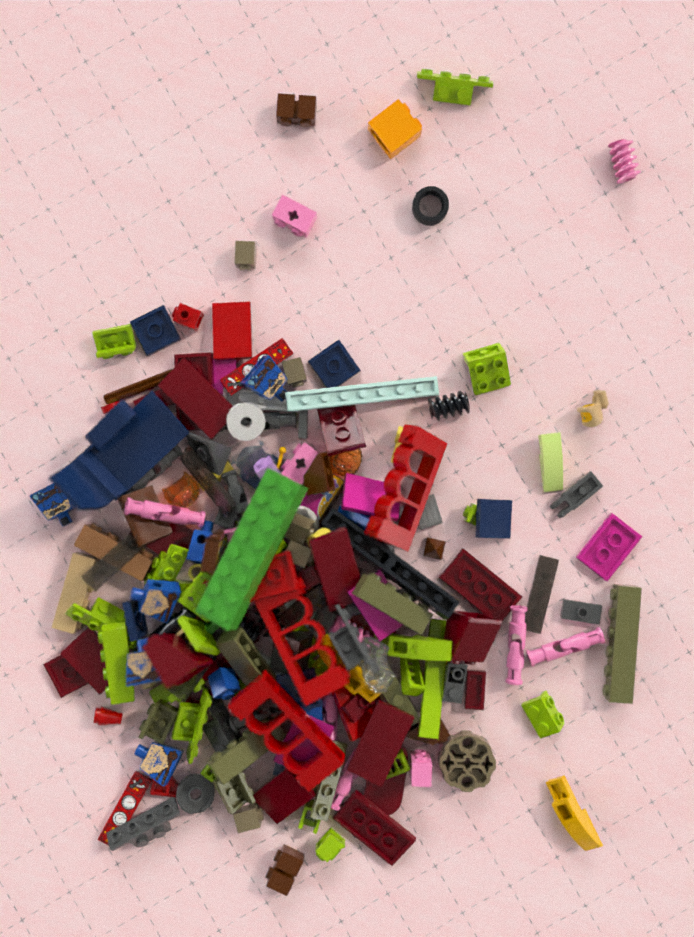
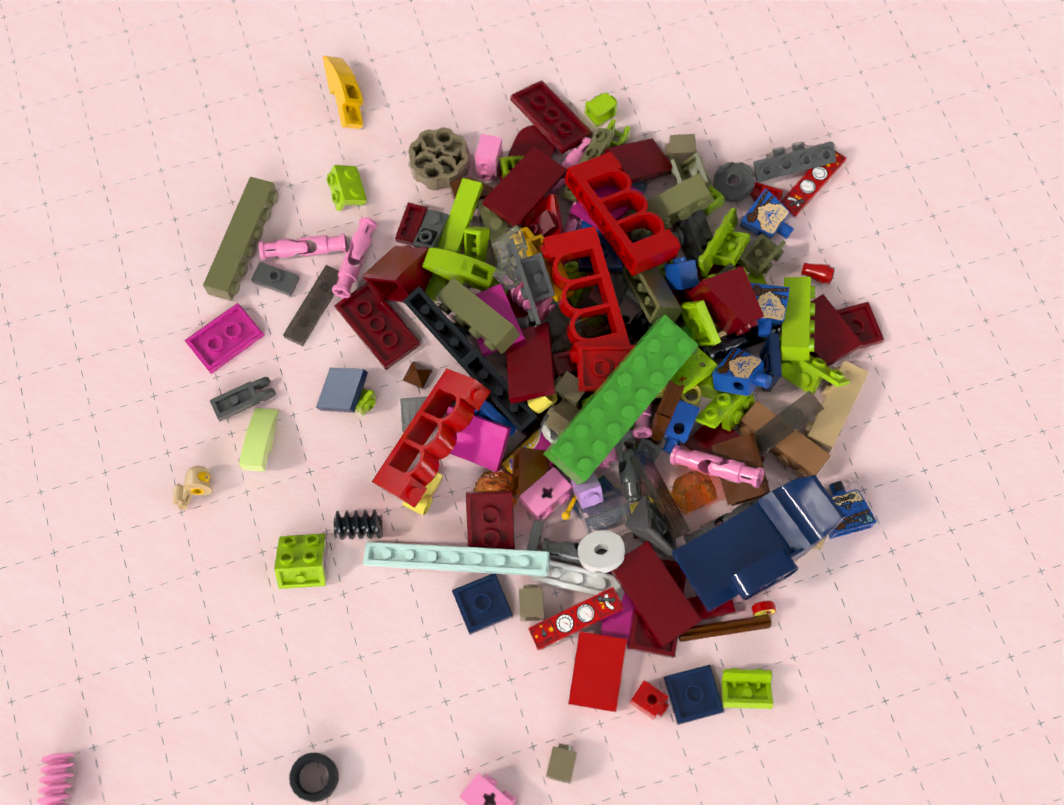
camera: 165 degrees left, 20 degrees down
torso [240,355,287,402] -> none
reddish brown piece [265,844,305,896] -> none

